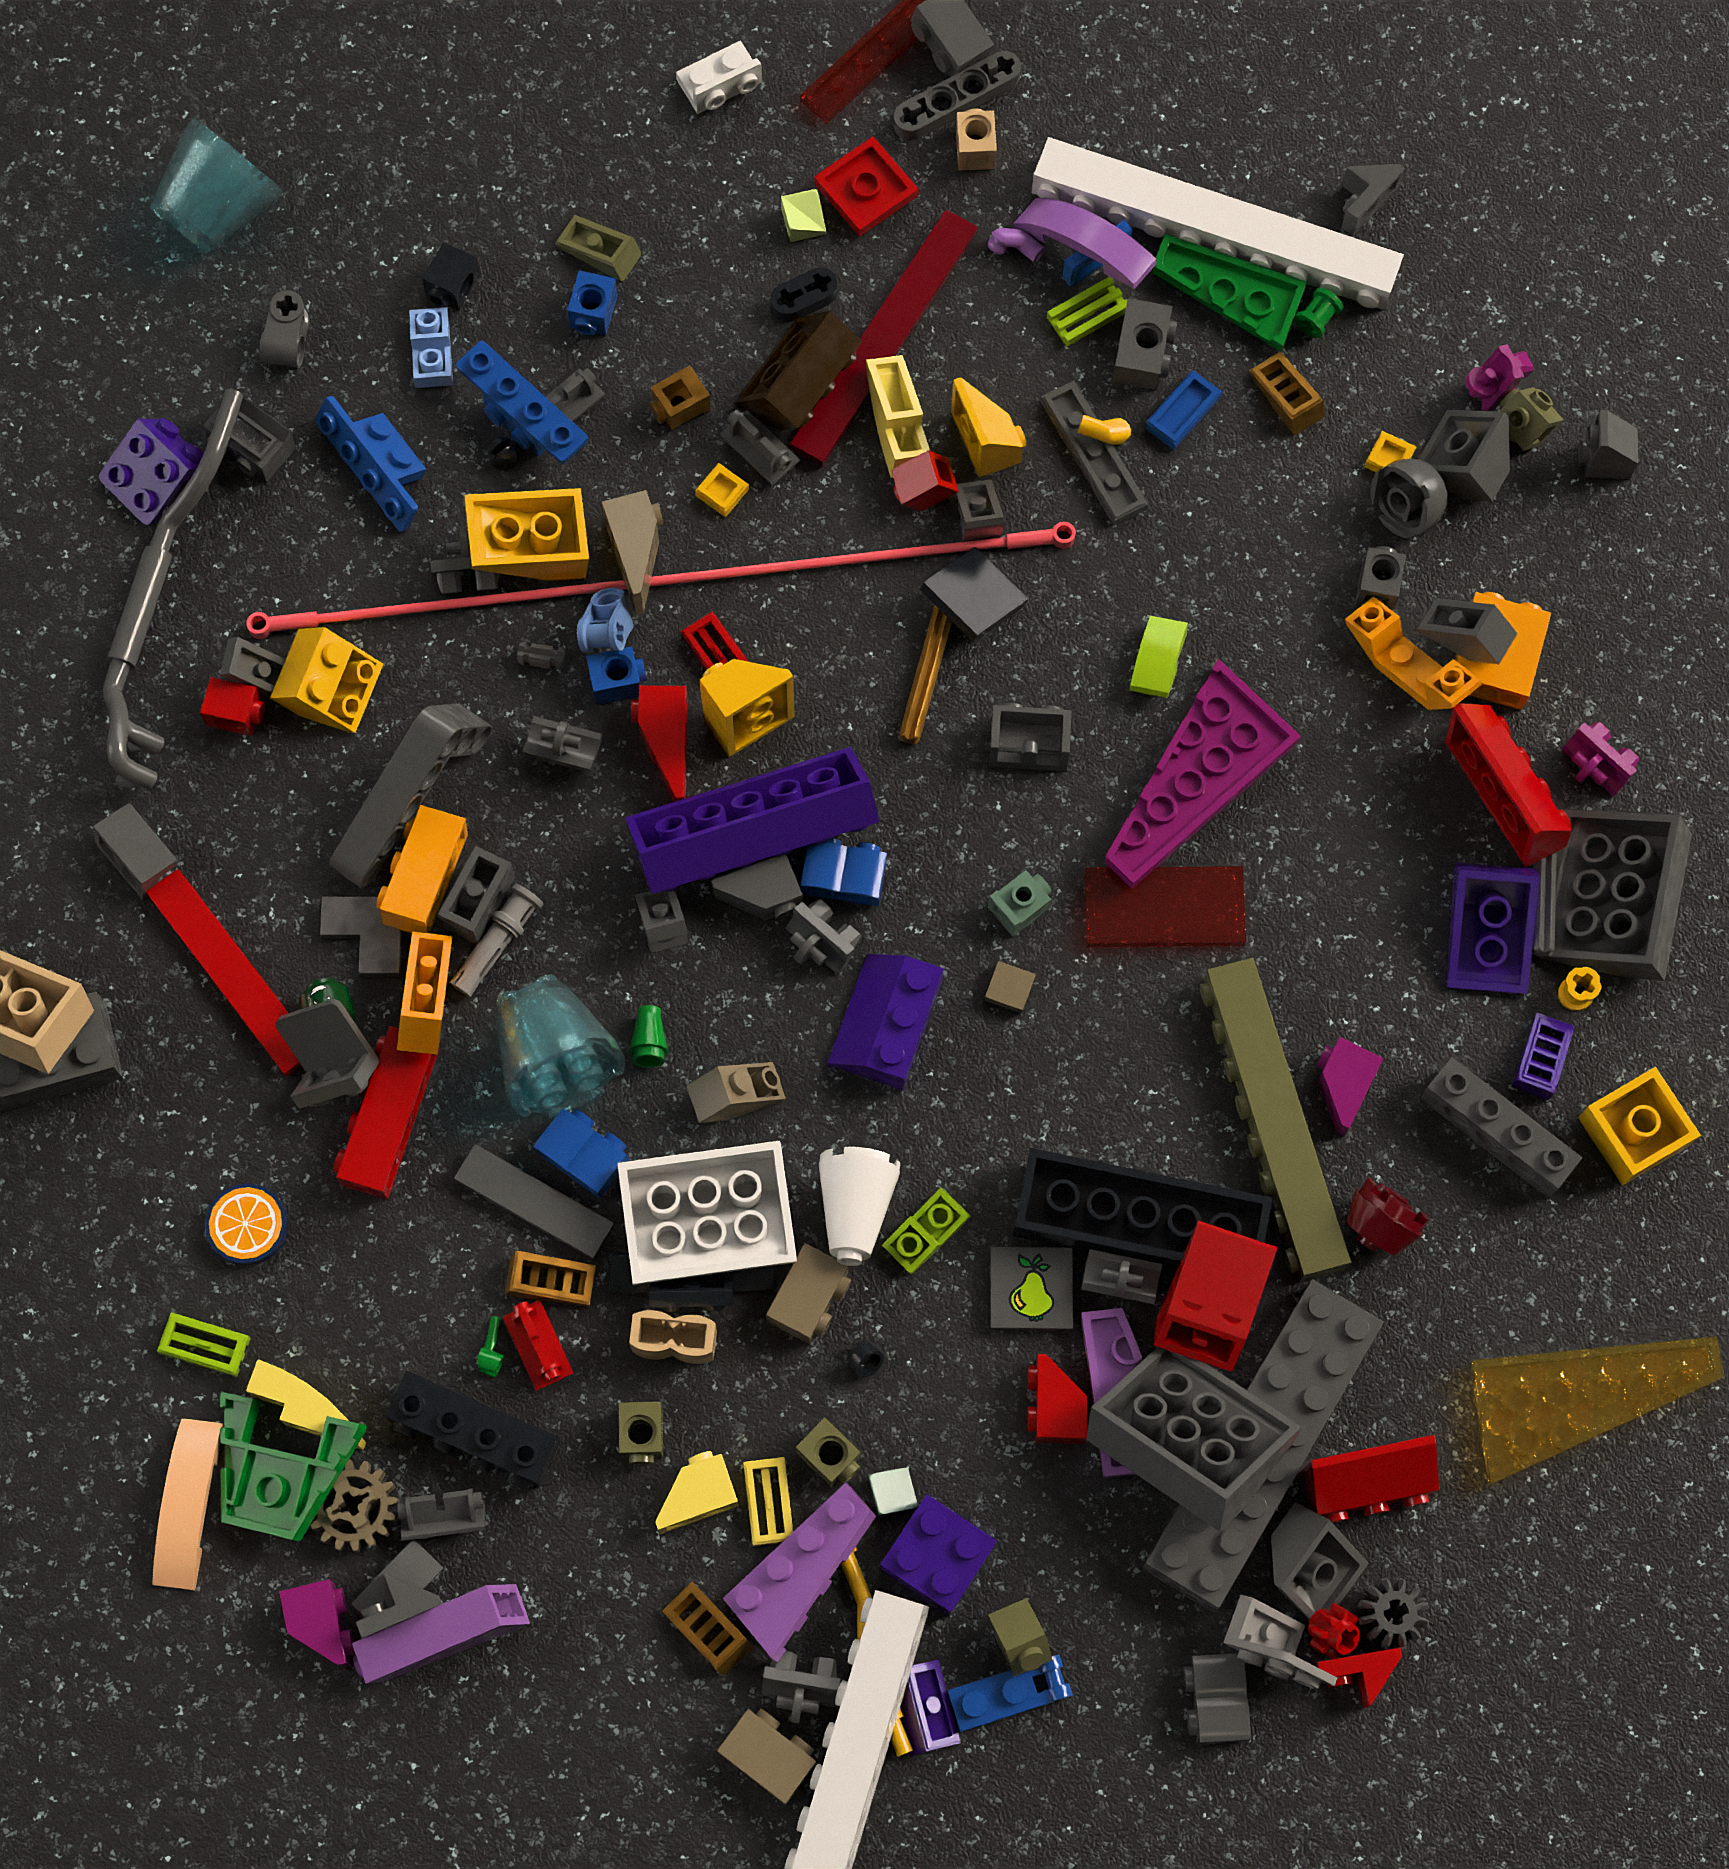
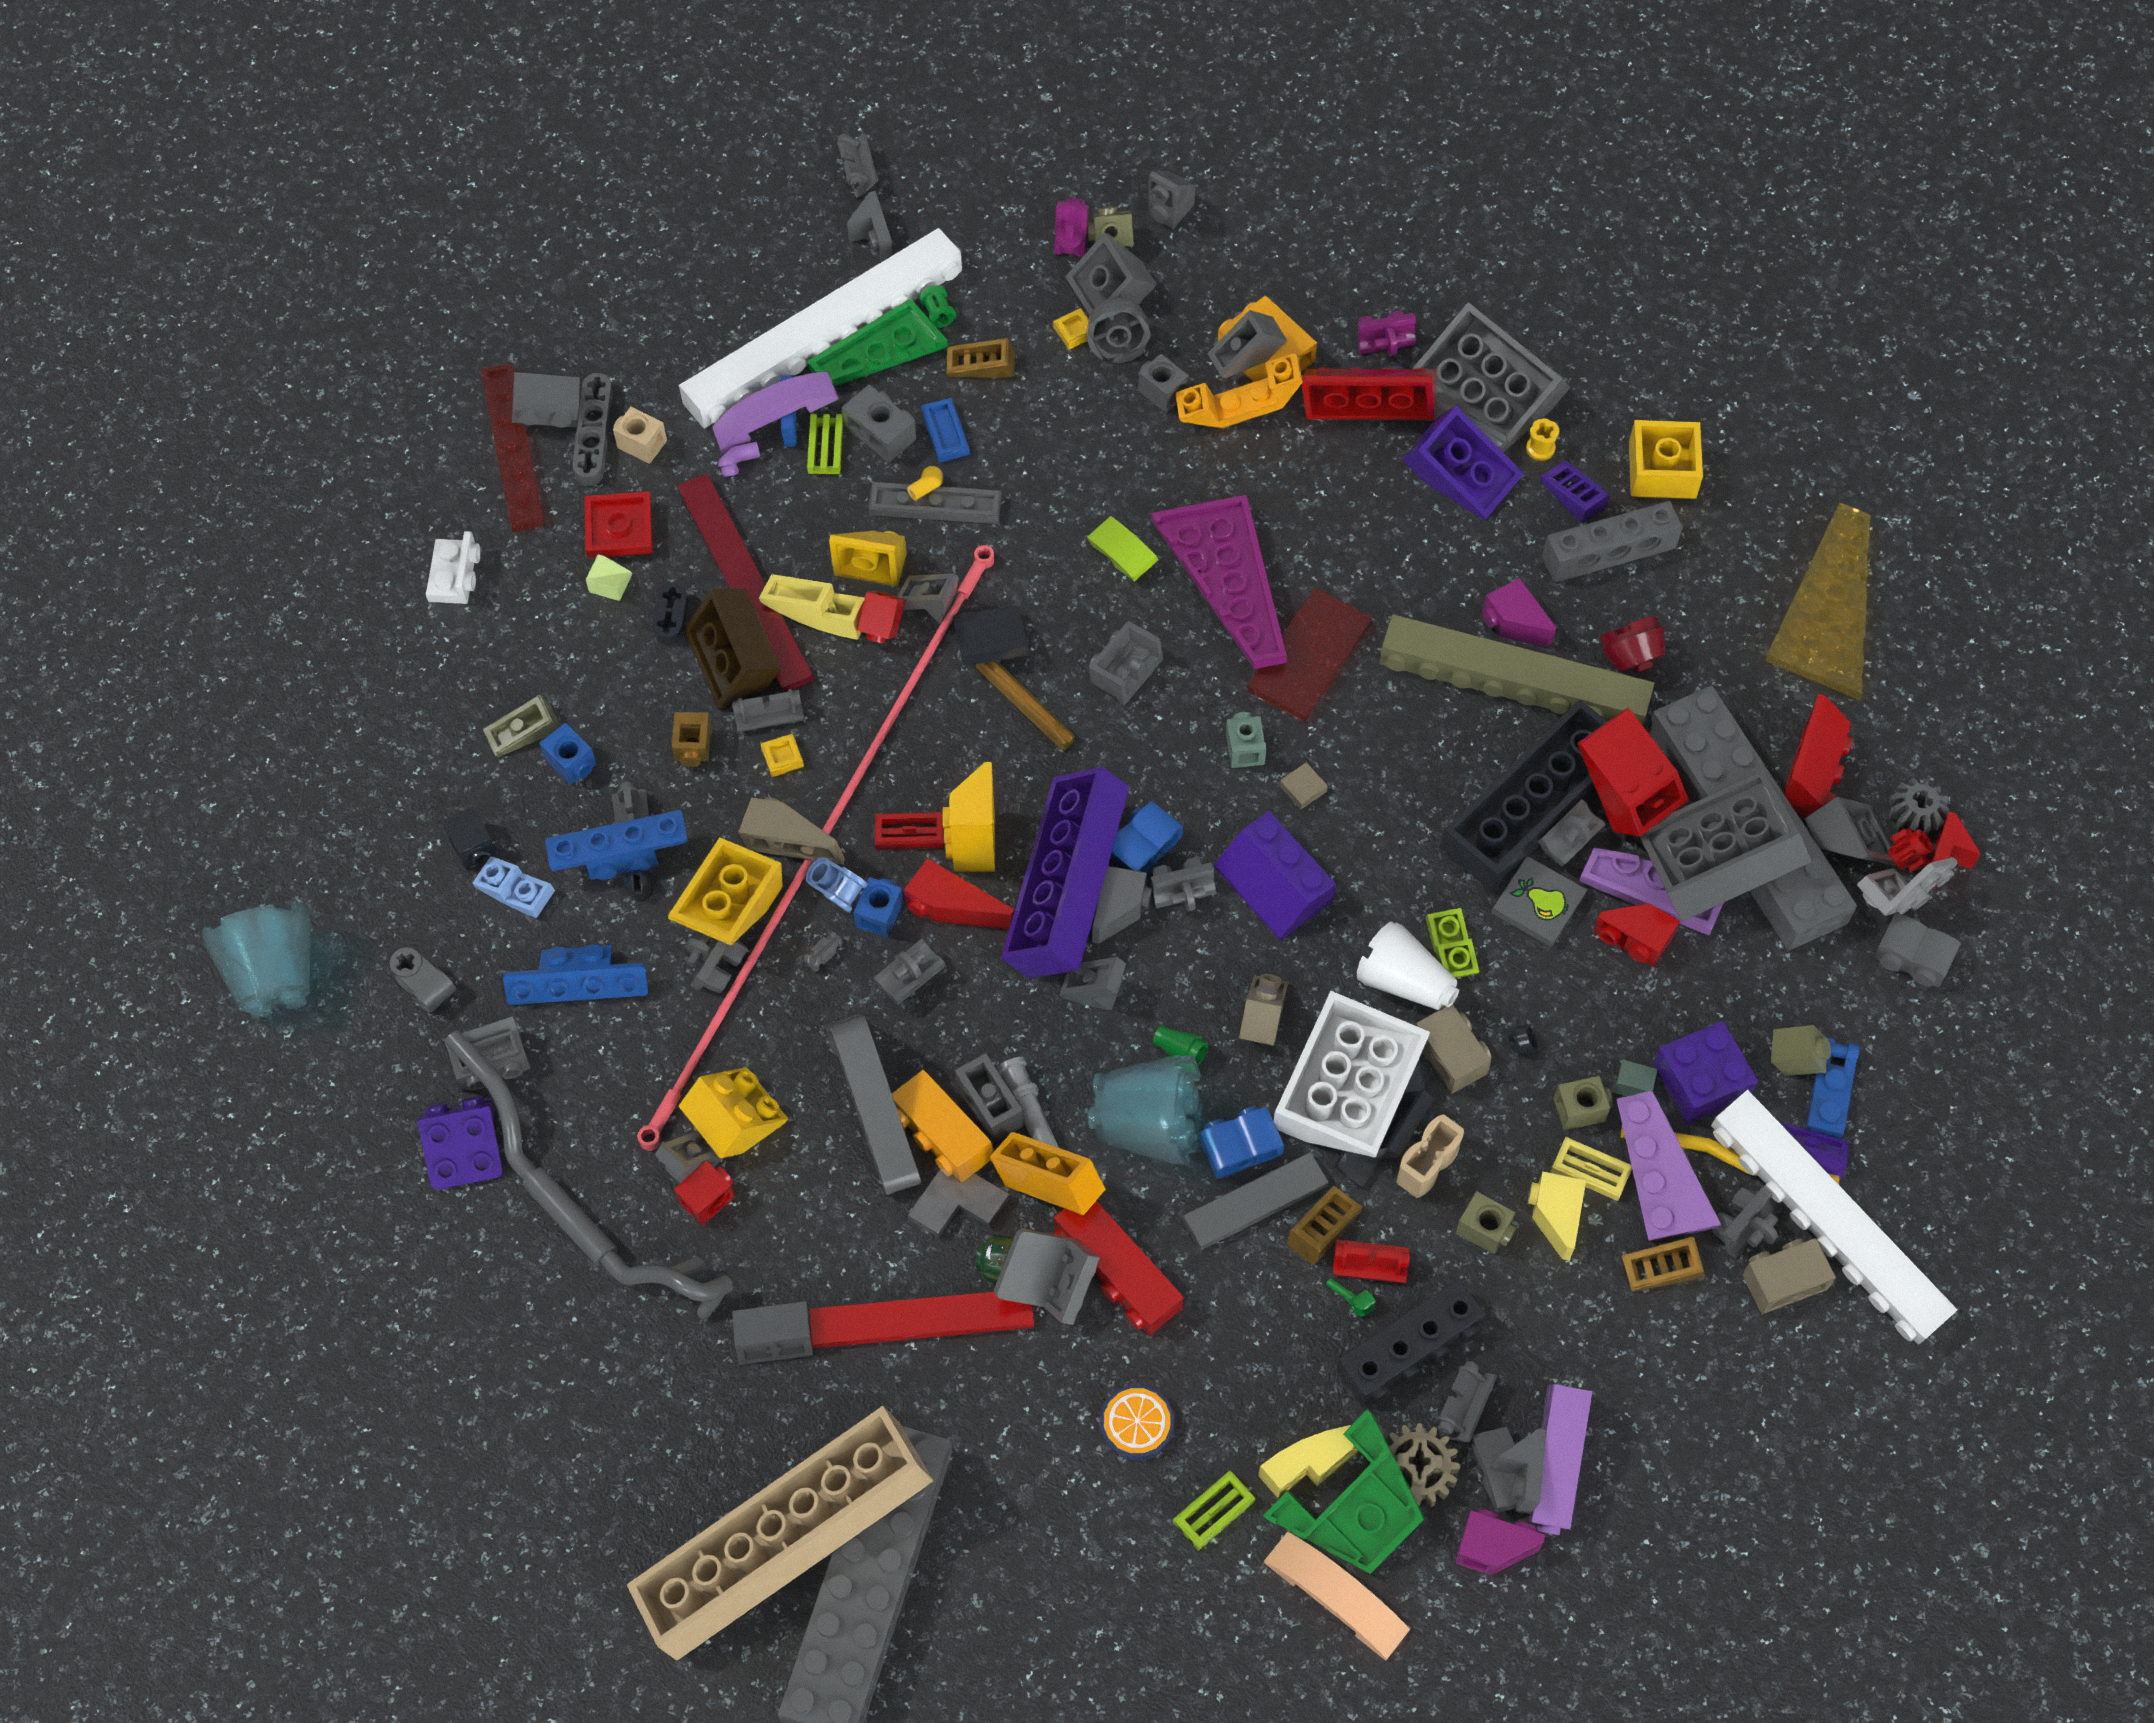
camera: 55 degrees left, 10 degrees down
none -> dark grey hinge [836,133,878,199]

